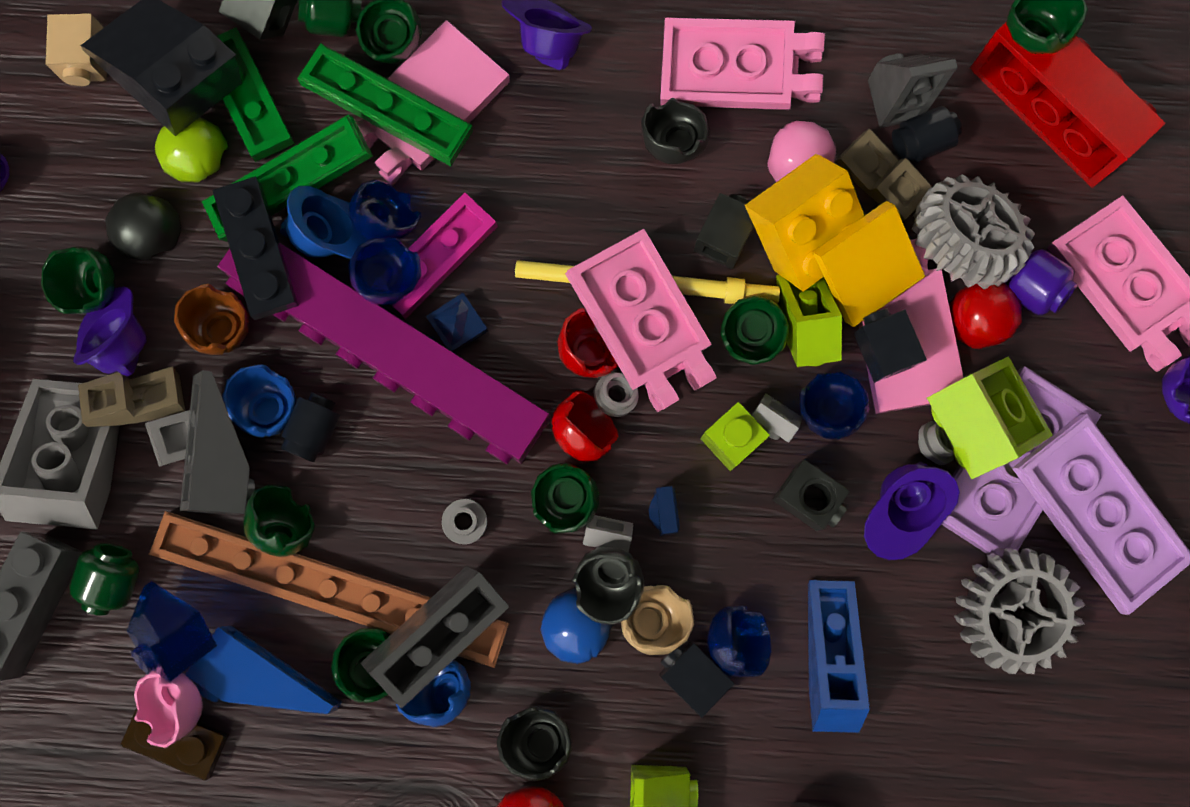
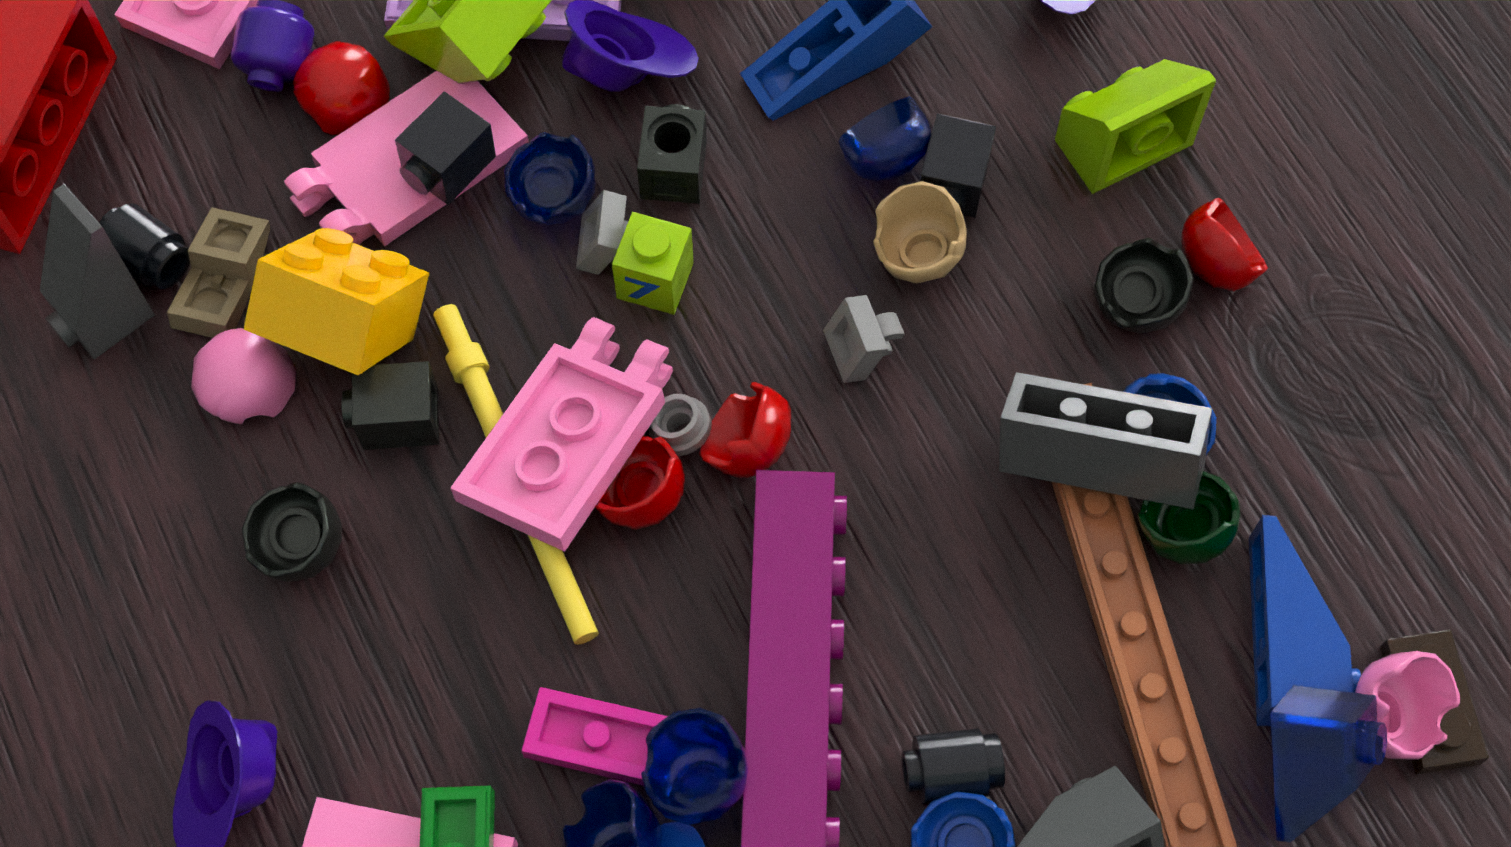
camera: 120 degrees left, 15 degrees down
dark green hair [243,485,315,557] -> none
dark blue tile [426,293,488,354] -> none
light grey plate [442,499,487,545] -> none
dark green hair [531,463,600,533] -> none
blue hair [540,588,612,664] -> none
pearl dark grey hair [572,547,644,625] -> none
dark blue tile [649,486,680,536] -> none
bright pink tile [660,18,825,110] -> none
dark green hair [721,296,789,365] -> none
lime slope [776,275,842,367] -> none
yellow tile [812,201,925,327] -> none
light grey gear [912,174,1035,290] -> none
light grey plate [918,421,955,465] -> none

